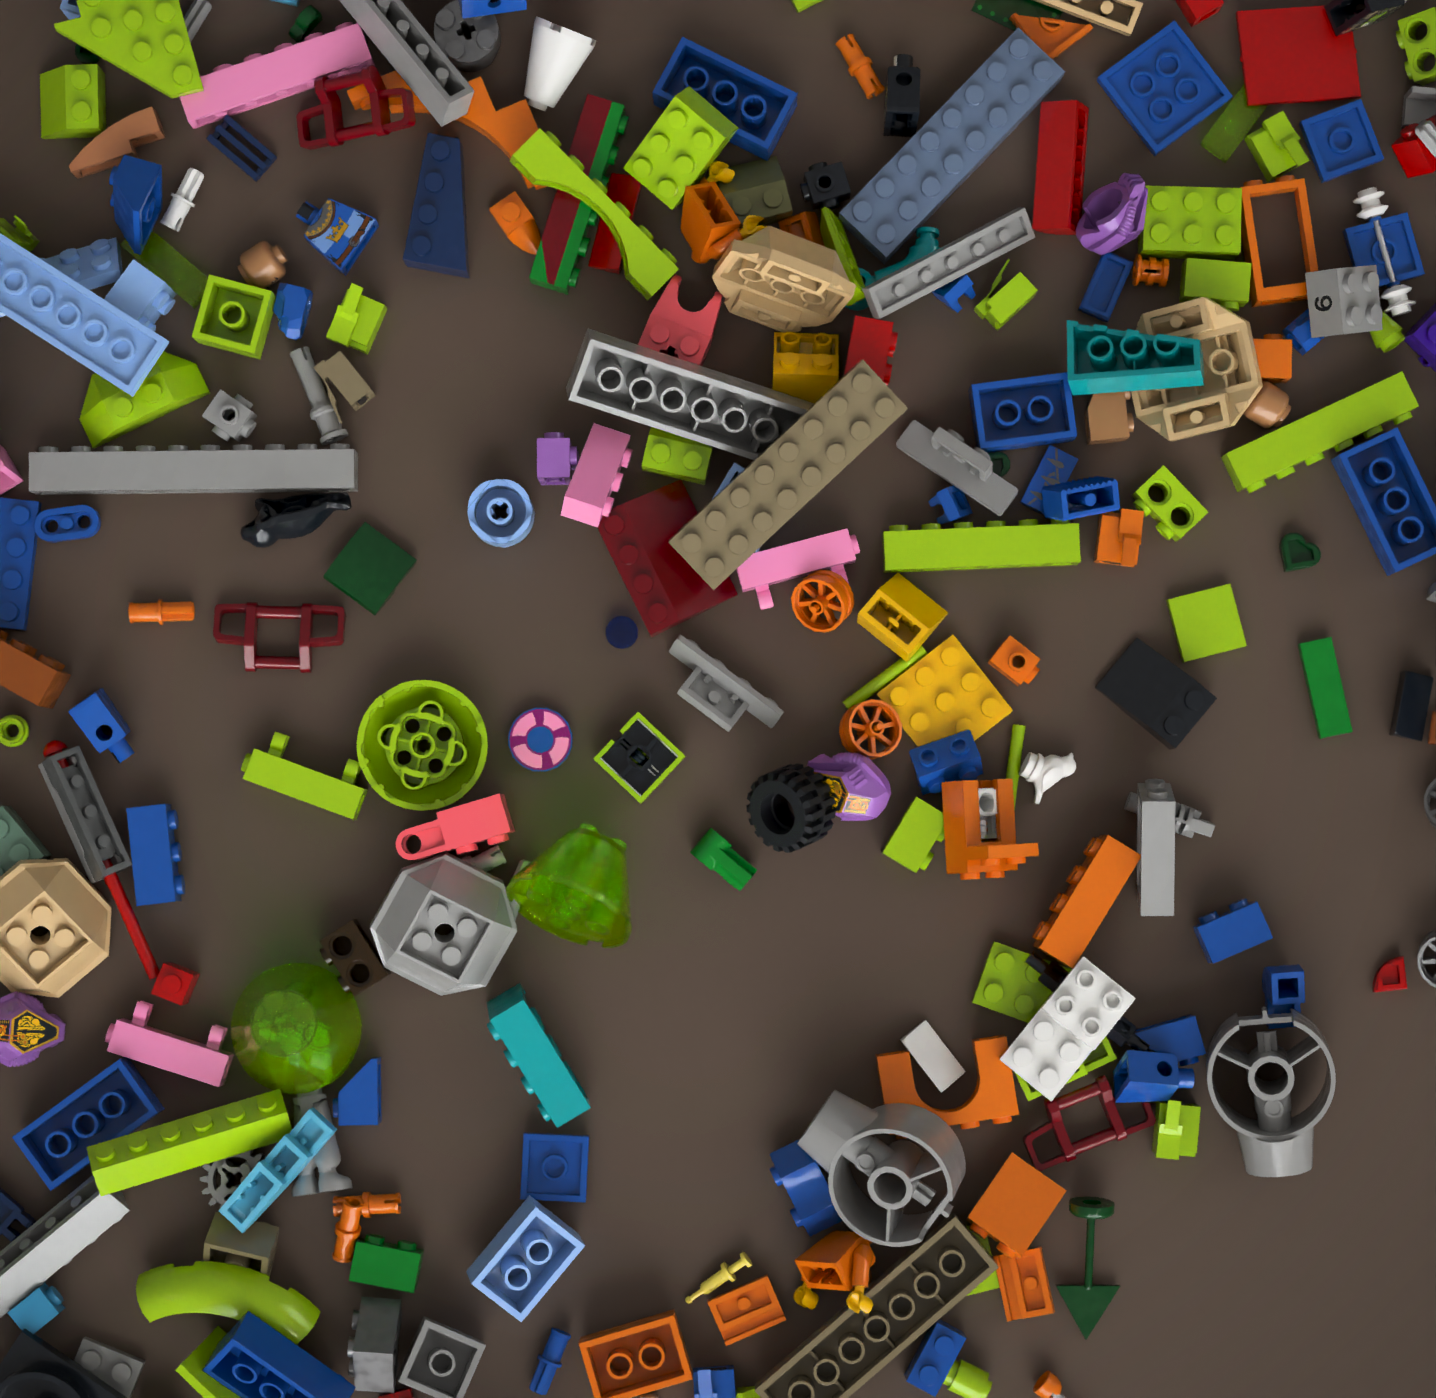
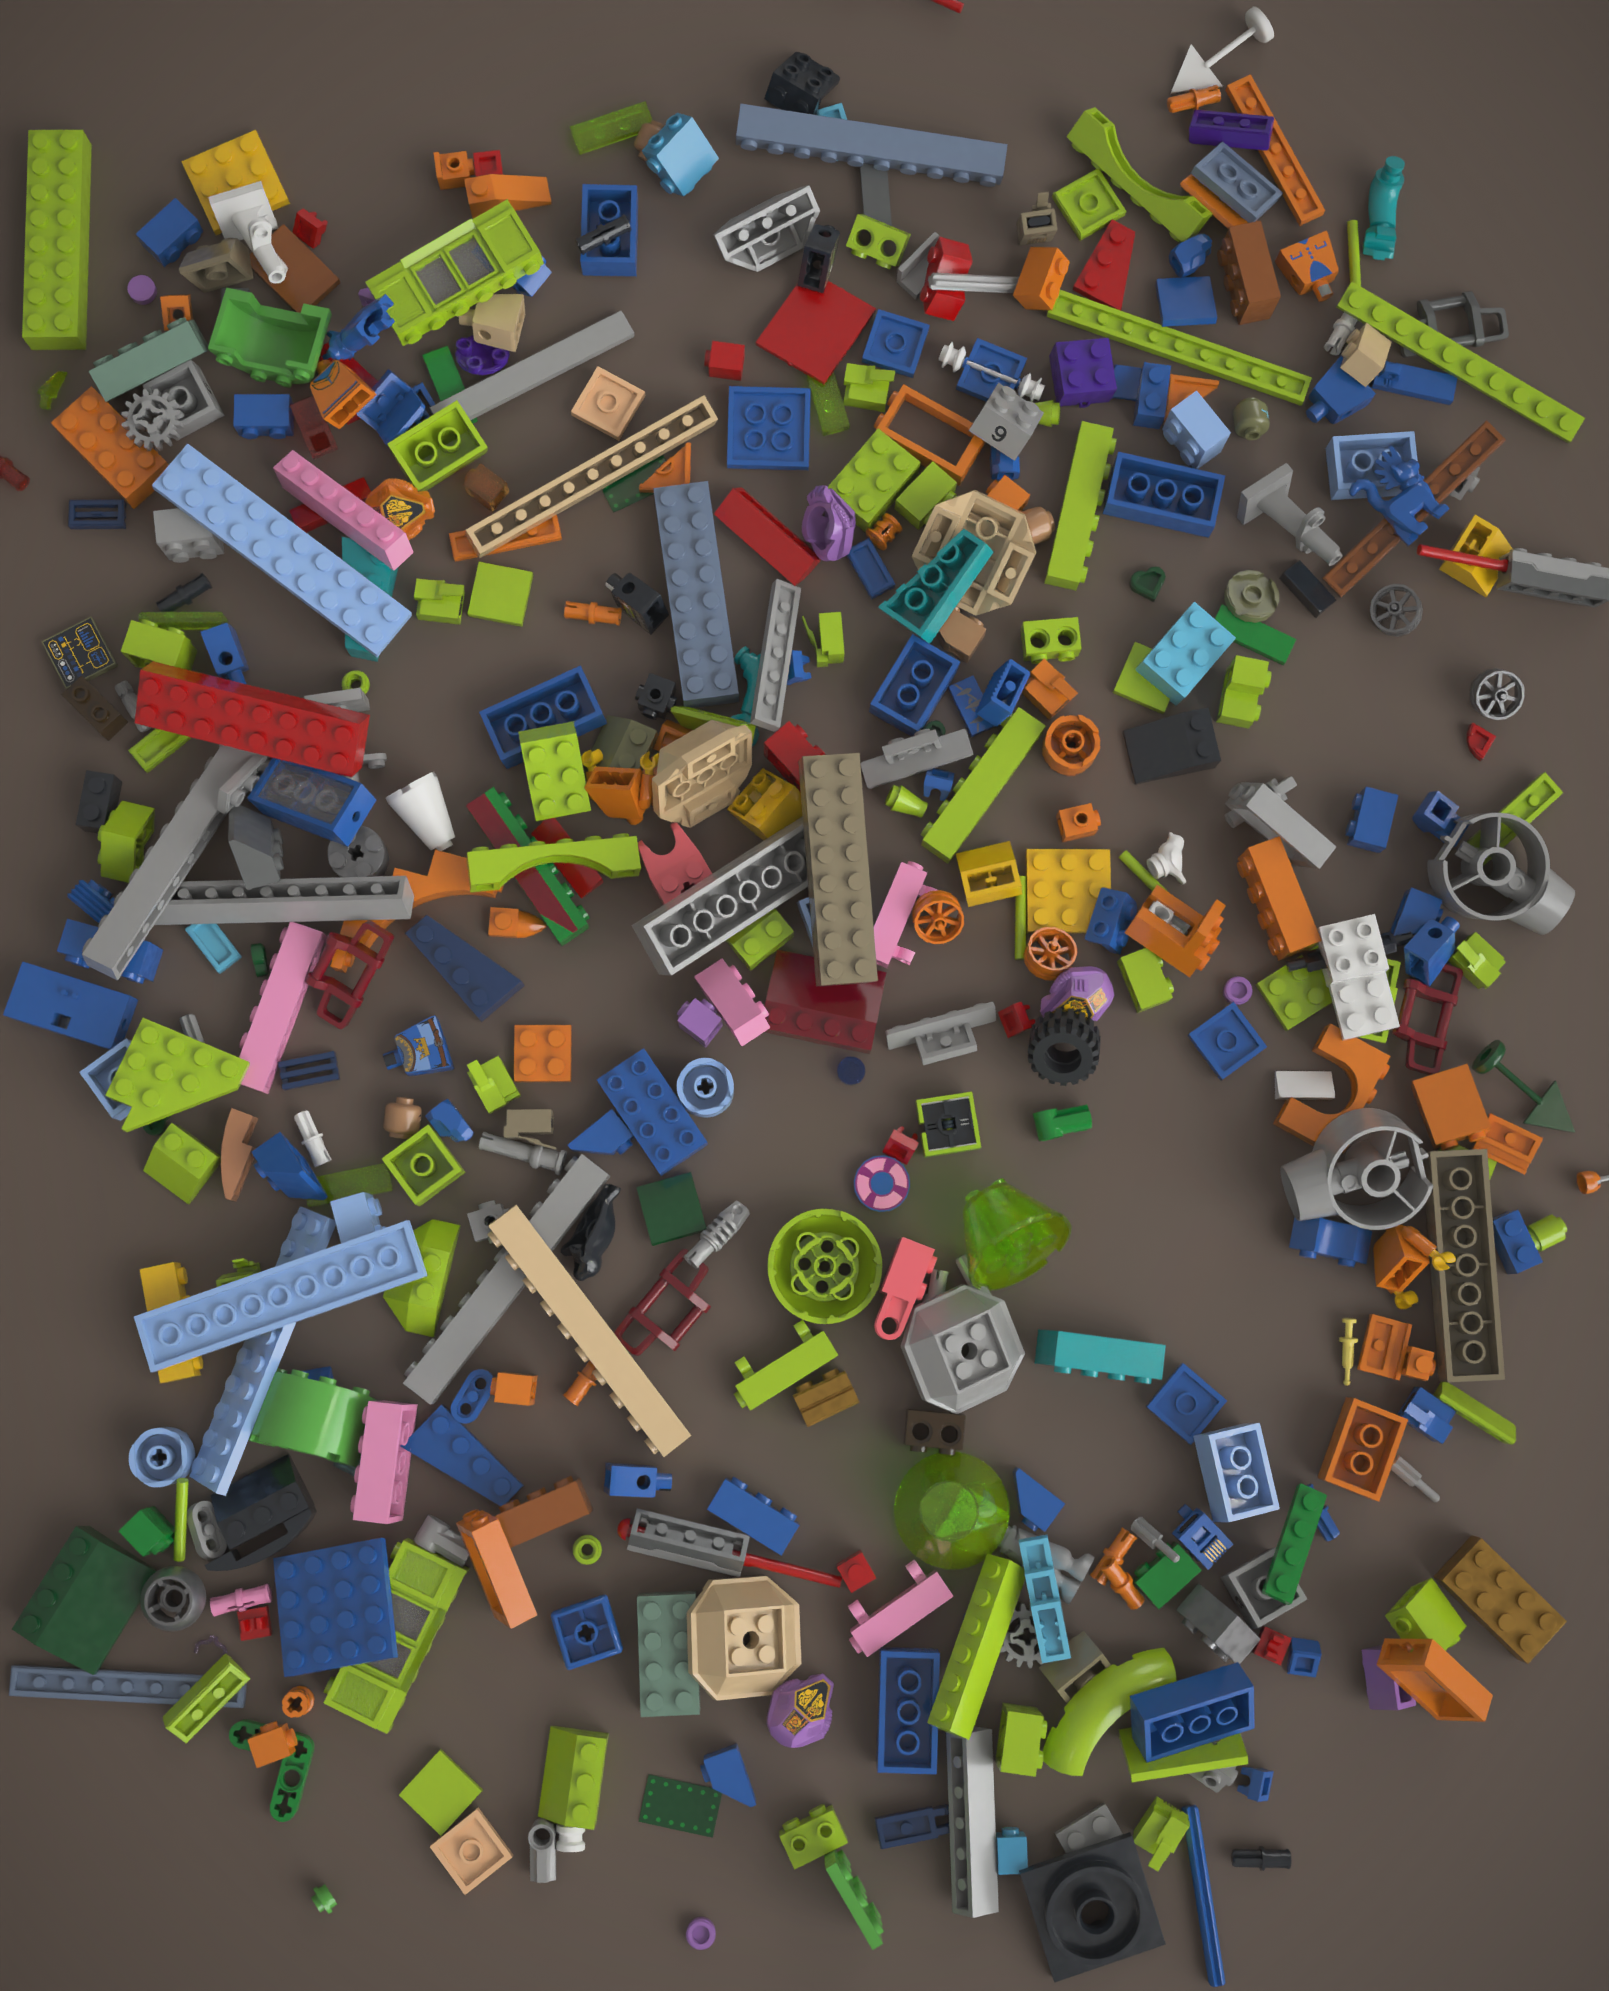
camera: 60 degrees left, 5 degrees down
none -> tan brick [487,1204,691,1457]
none -> orange brick [490,1372,538,1406]
none -> orange plate [514,1025,572,1082]
none -> blue slope [568,1109,635,1155]
none -> blue brick [597,1048,708,1176]
none -> light grey hinge [684,1200,750,1269]
none -> pearl gold brick [793,1368,860,1427]
none -> red tile [882,1126,919,1165]
none -> lime cone [885,785,928,818]
none -> lime brick [995,1702,1047,1777]
none -> red tile [998,1001,1036,1038]
none -> orange brick [1042,715,1100,776]
none -> light grey axle [1131,1517,1180,1563]
none -> medium azure brick [1135,602,1236,706]
none -> blue piece [1172,1504,1233,1570]
none -> blue plate [1187,1002,1267,1081]
none -> lime brick [1216,655,1272,729]
none -> medium lavender tile [1223,976,1252,1005]
none -> olive tile [1224,570,1279,623]
none -> green plate [1261,1483,1327,1605]
none -> orange brick [1401,1346,1436,1382]
none -> lime plate [1467,772,1563,866]

